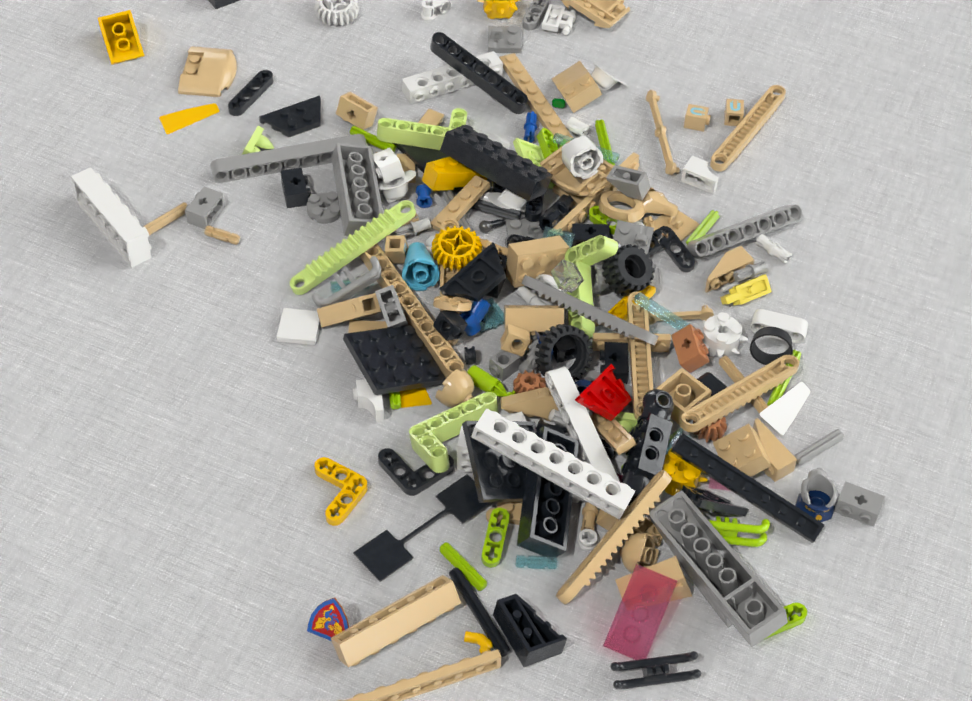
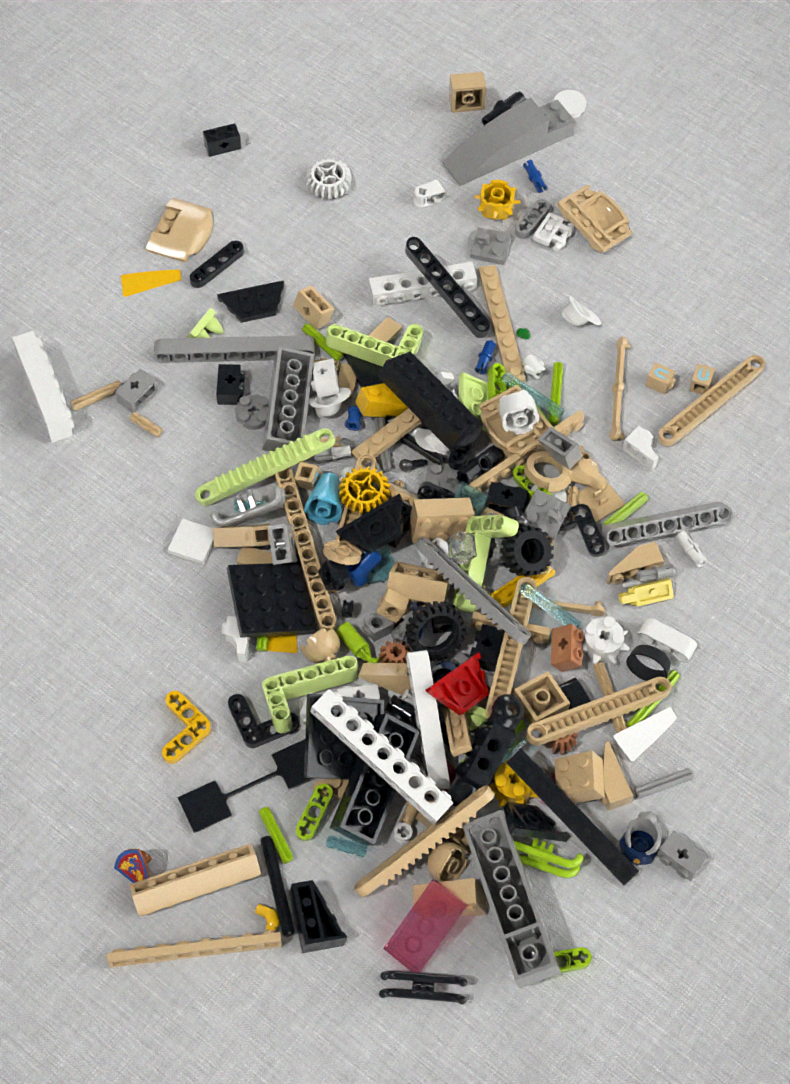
camera: 15 degrees right, 10 degrees up
yellow slope [98,10,144,65] -> none
tan slope [552,61,602,113] -> none

